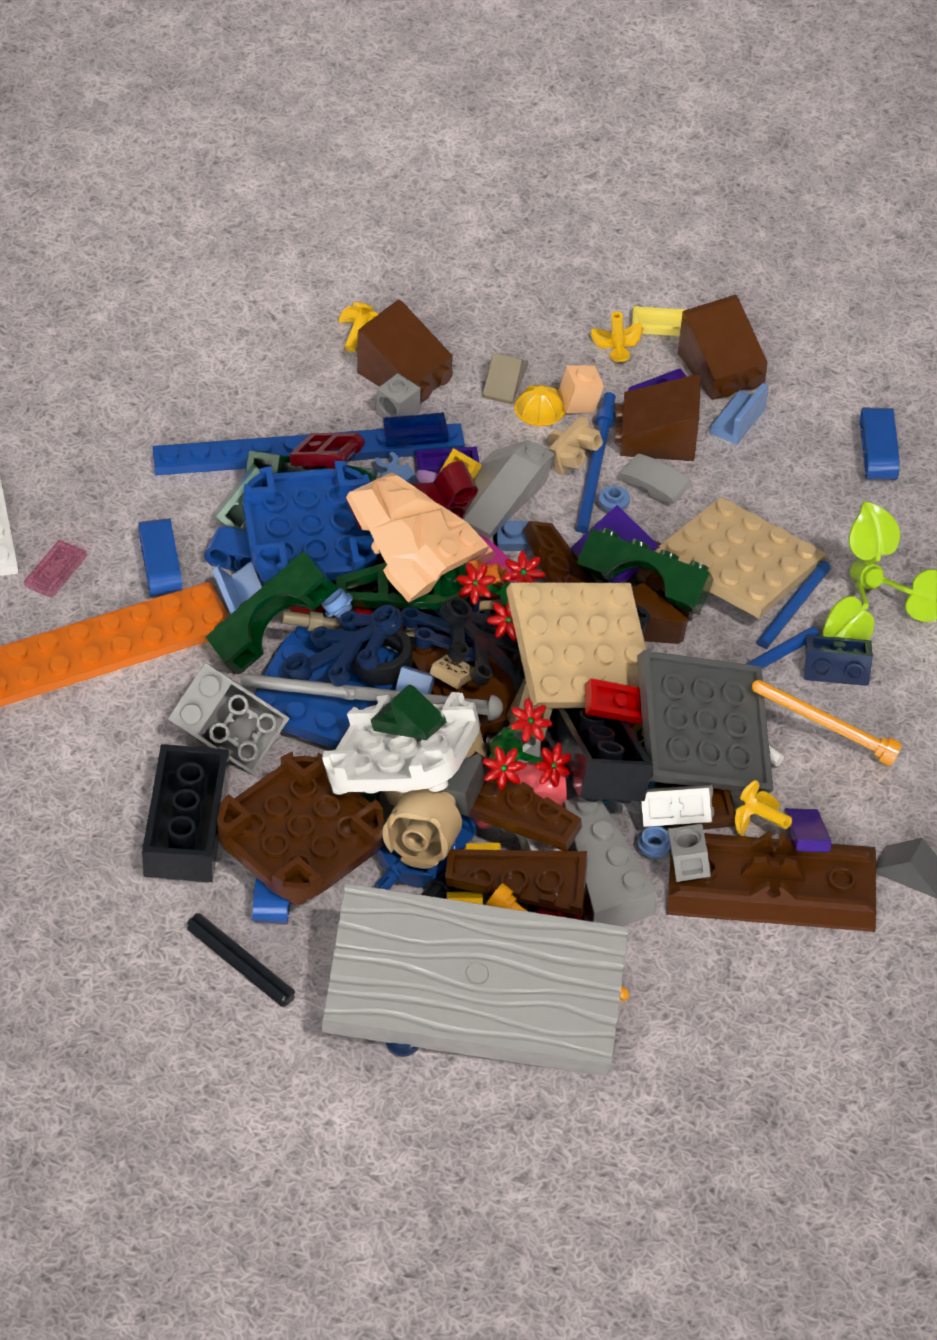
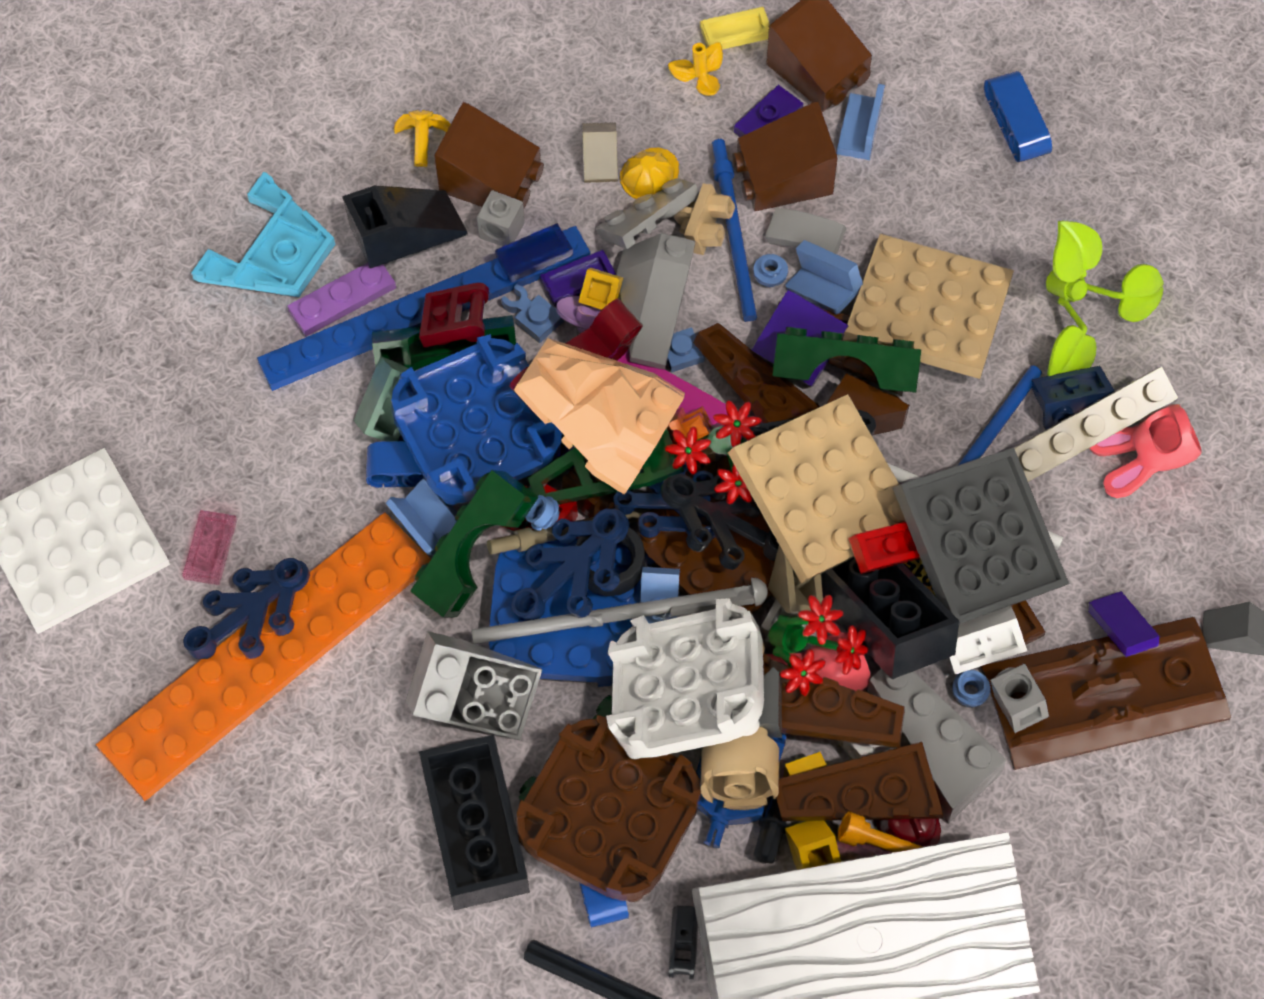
camera: 15 degrees left, 15 degrees up
blue beam [138,518,183,597] -> none
dark green slope [370,685,447,740] -> none
tan tile [430,655,474,689] -> none
light nougat brick [558,365,604,413] -> none
yellow plant [735,780,792,836] -> none
light orange piece [752,680,902,766] -> none
blue bar [757,561,831,649] -> none
none -> dark blue plant [183,558,310,660]
none -> medium azure wing [191,172,335,297]
none -> medium lavender plate [287,263,396,337]
none -> black slope [342,185,468,268]
none -> light grey wing [596,178,699,249]
none -> black bar [669,905,698,980]
none -> medium blue panel [785,240,863,314]
none -> plate [1014,367,1178,482]
none -> coral piece [1089,404,1202,498]

